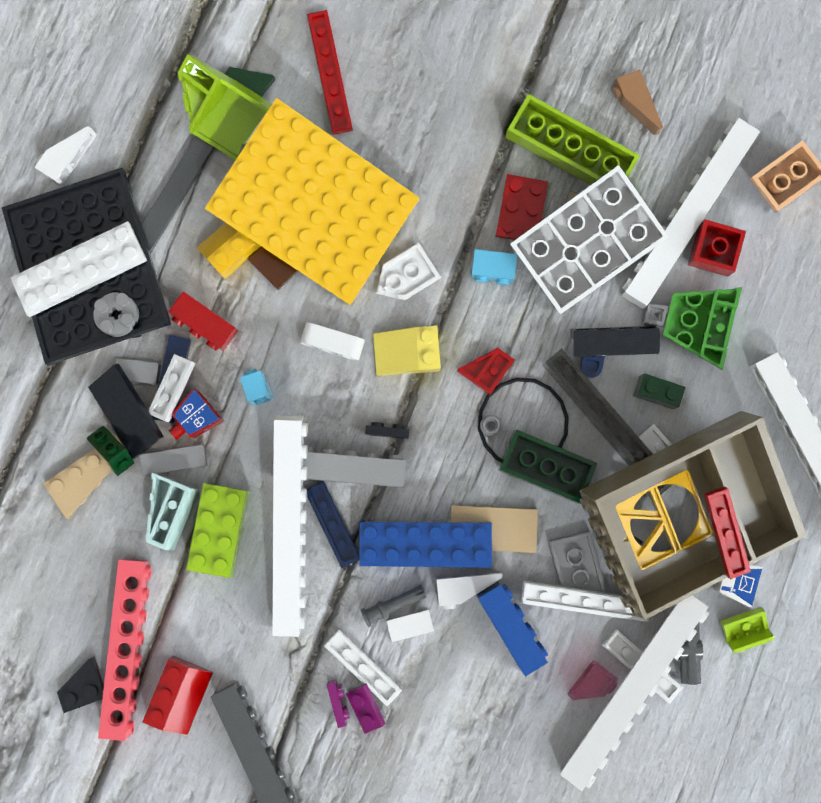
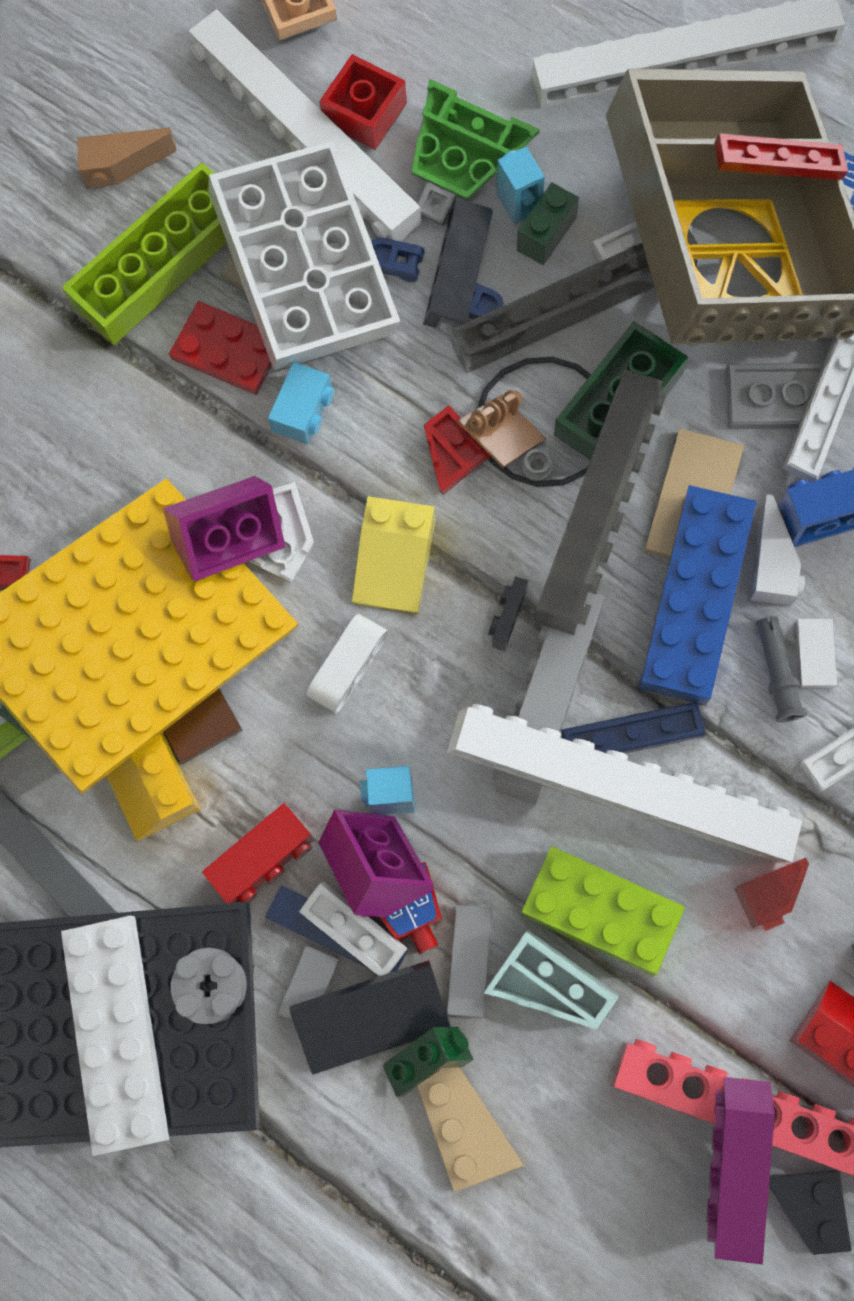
camera: 65 degrees left, 10 degrees down
none -> magenta slope [163,476,286,582]
none -> magenta slope [318,809,434,917]
none -> dark blue plate [371,238,425,282]
none -> medium nougat hinge [458,390,547,468]
none -> medium azure brick [497,146,545,225]
none -> clear smoke brick [534,369,666,635]
none -> magenta brick [706,1077,775,1265]
none -> clear red slope [734,857,809,931]

